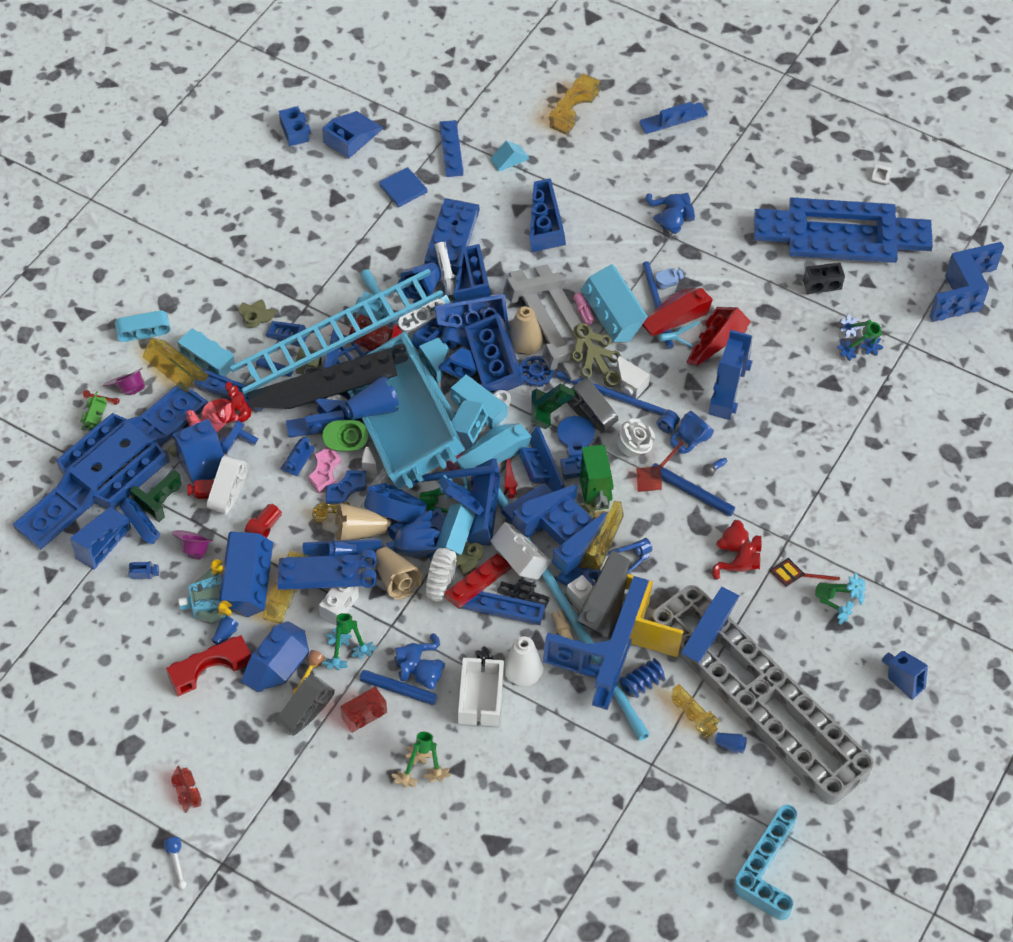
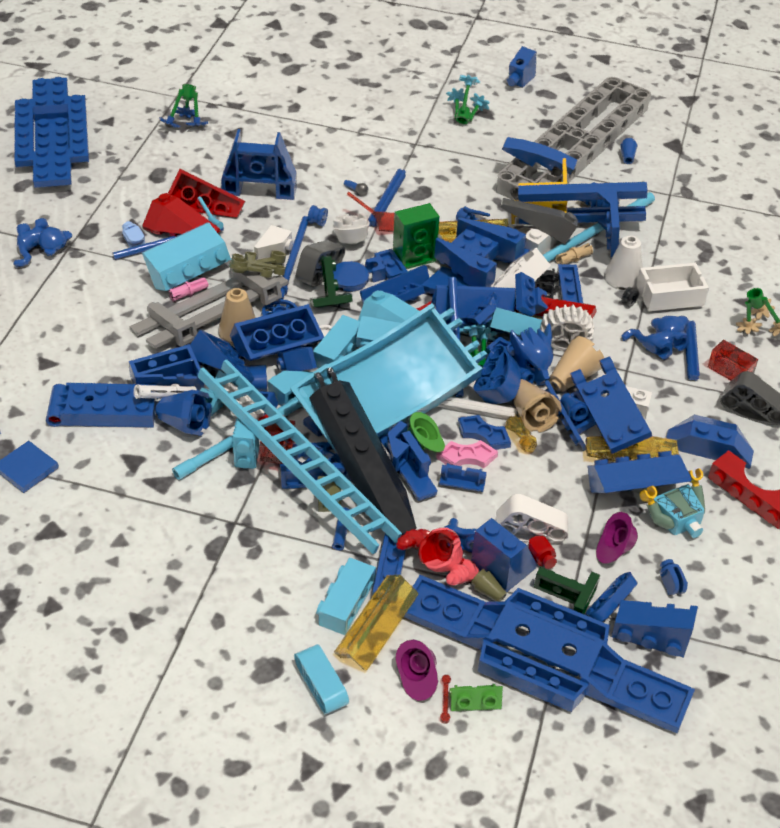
camera: 105 degrees left, 10 degrees down
blue cone [211,616,239,645] -> none
olive plate [239,299,275,328] -> none
red piece [244,504,282,538] -> none
blue slope [266,321,308,347] -> none
nougat hinge [293,650,325,694] -> none
plant [322,613,377,671] -> none
blue cone [343,376,399,419] -> none
white slope [362,447,377,474] -> none
blue wedge [529,178,566,252] -> none
blue piece [670,411,714,454] -> none
clear yellow plate [671,684,720,738] -> none
red animal [712,520,762,580] -> none
medium azure beam [734,805,797,920] -> none
piece [769,558,840,587] -> none
black brick [803,262,845,294] -> none
blue bracket [929,242,1004,322] -> none
none -> blue plate [515,272,548,316]

